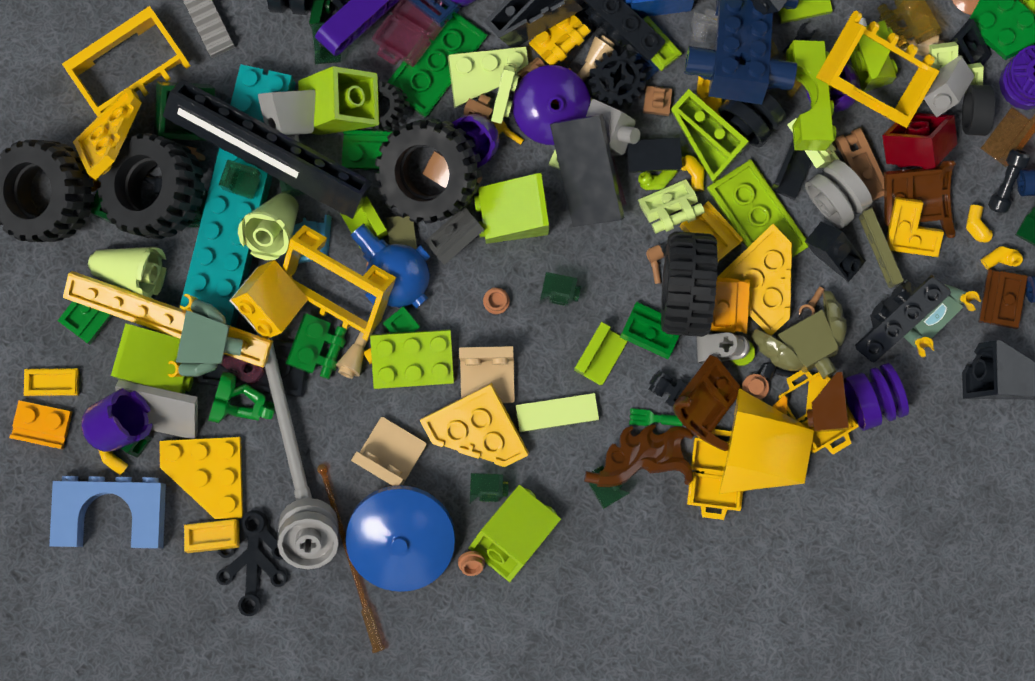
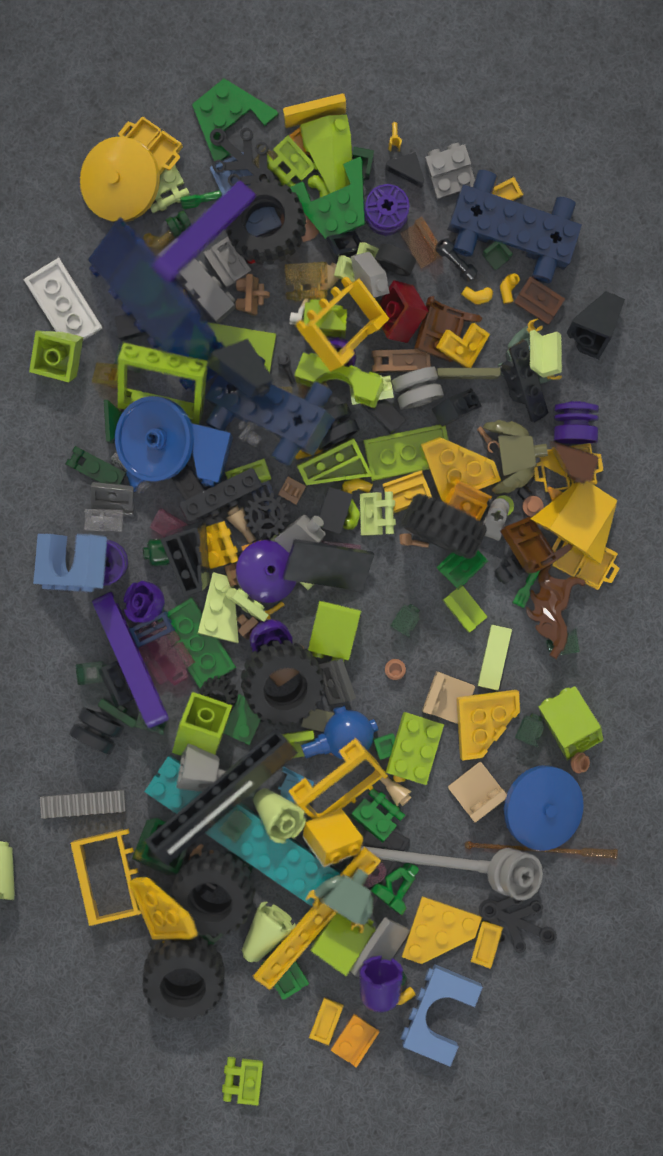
camera: 70 degrees left, 5 degrees up
none -> yellowish green panel [530,330,562,378]

